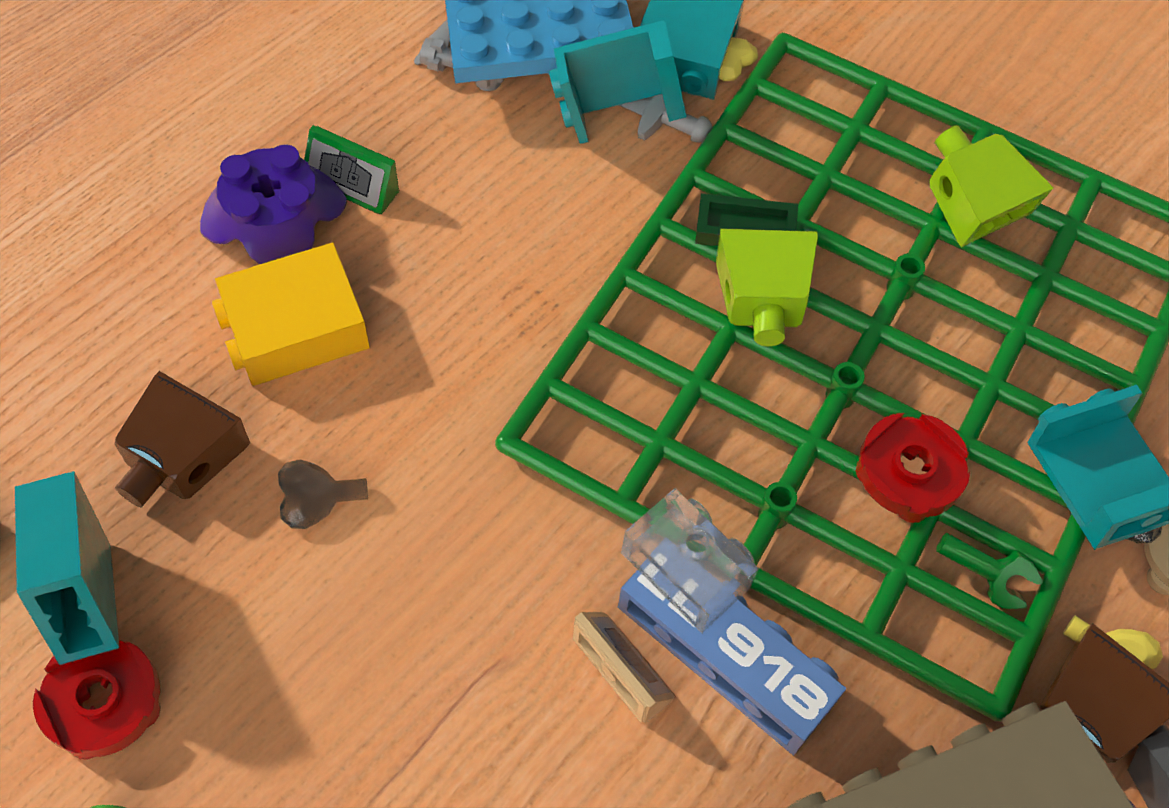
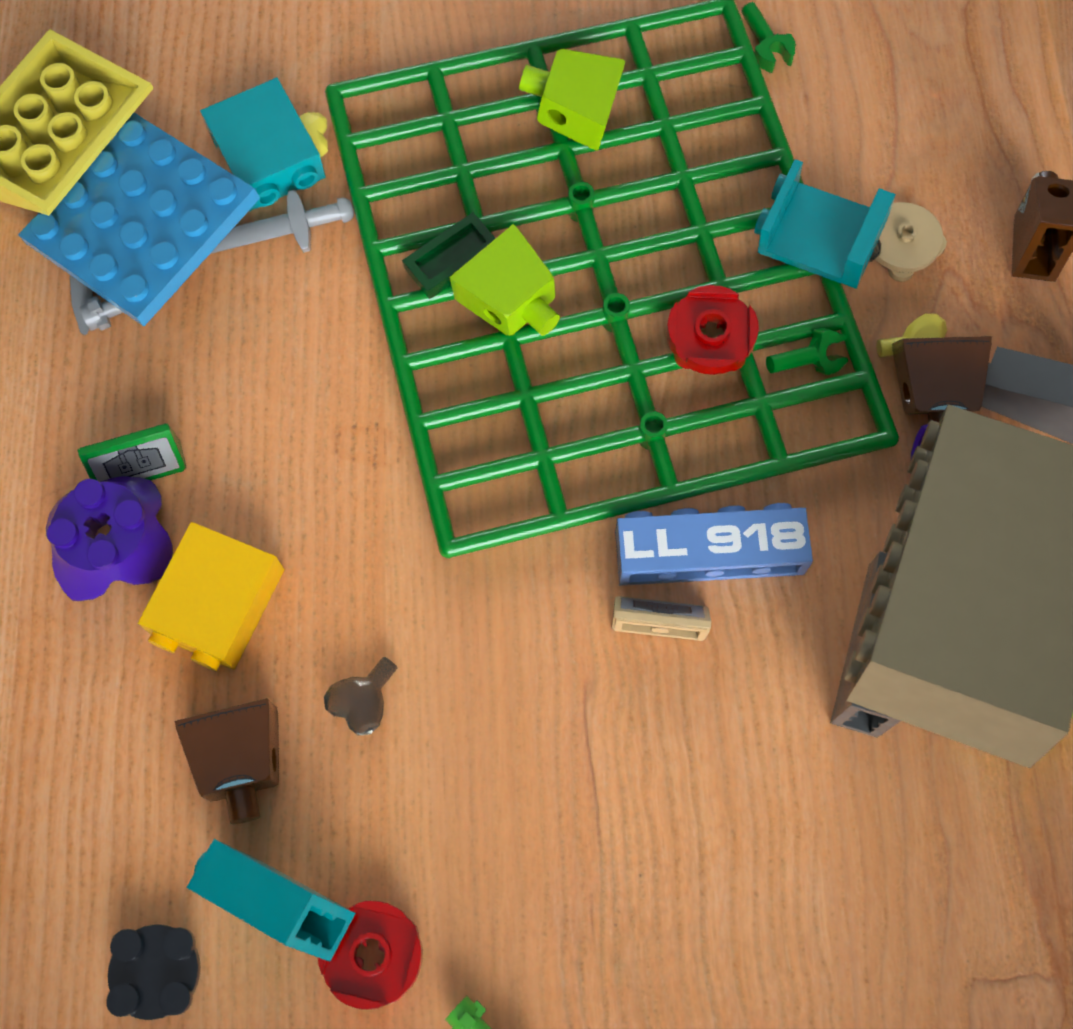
camera: 40 degrees left, 10 degrees up
teal panel [549,20,687,144] -> none
clear brick [621,488,759,633] -> none

